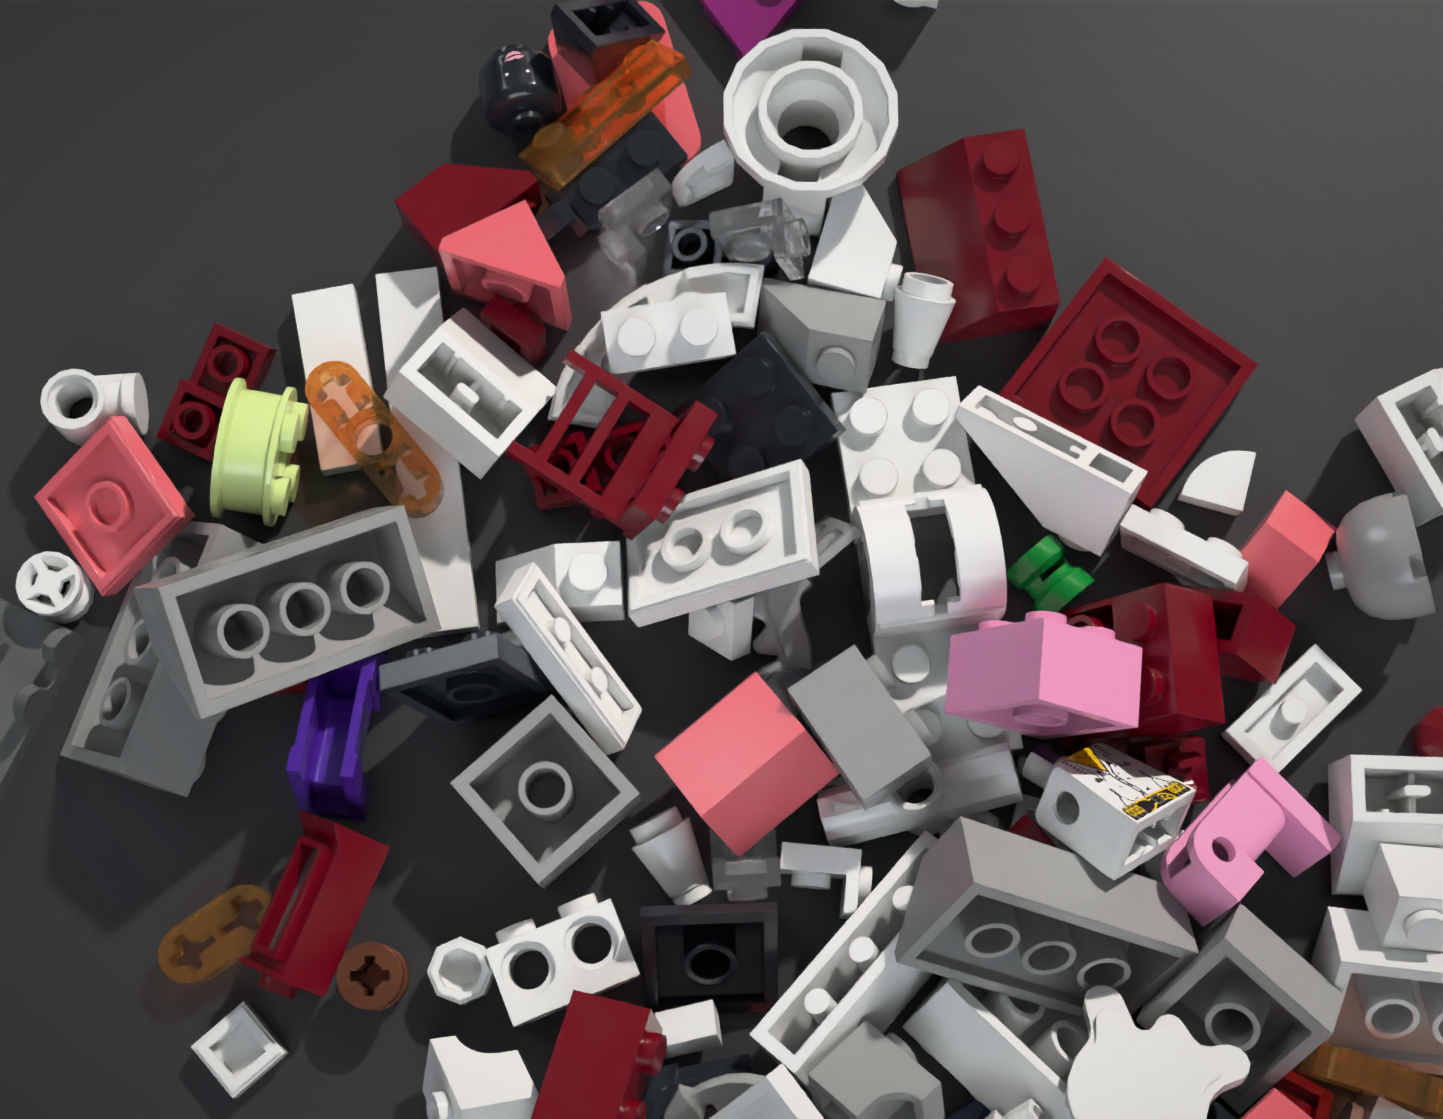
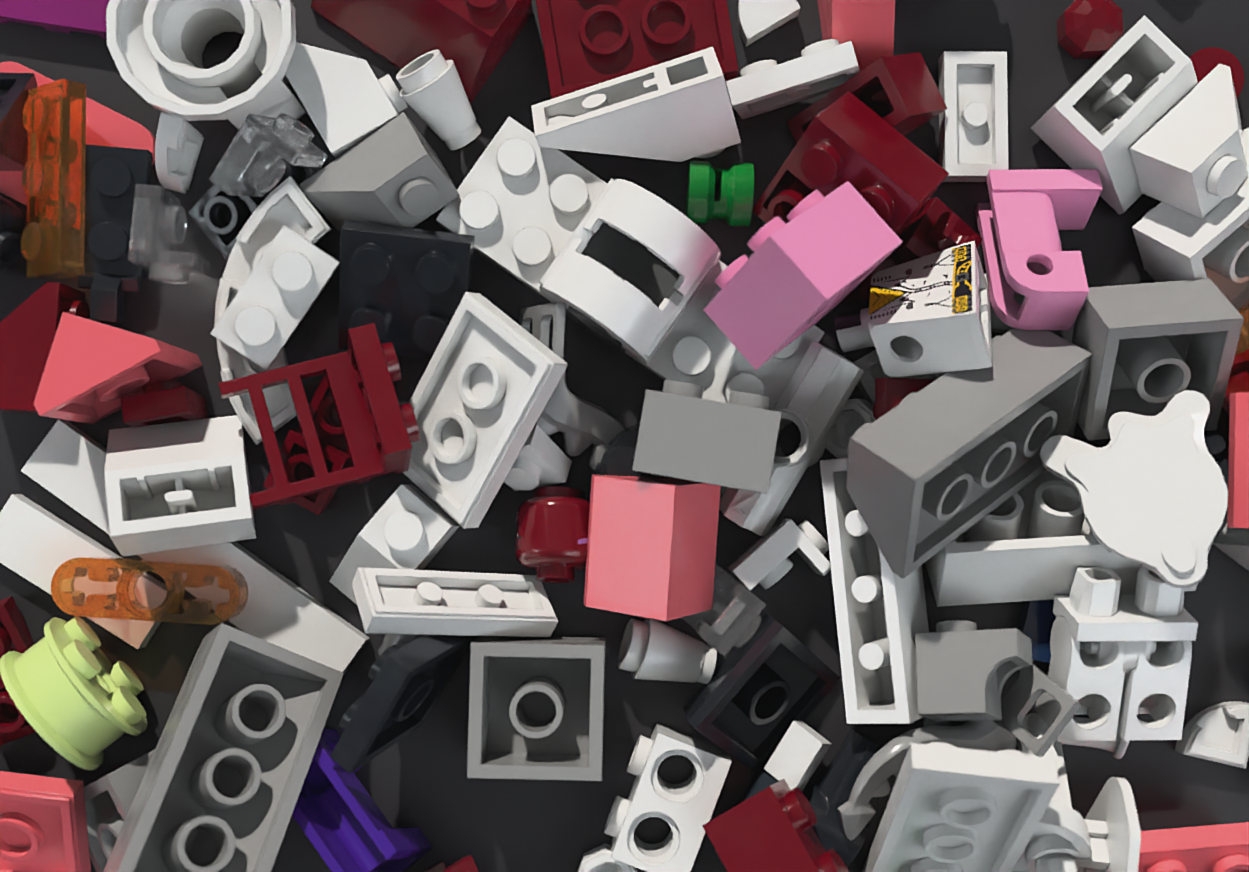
camera: 45 degrees left, 10 degrees up
none -> dark red head [515,487,590,584]

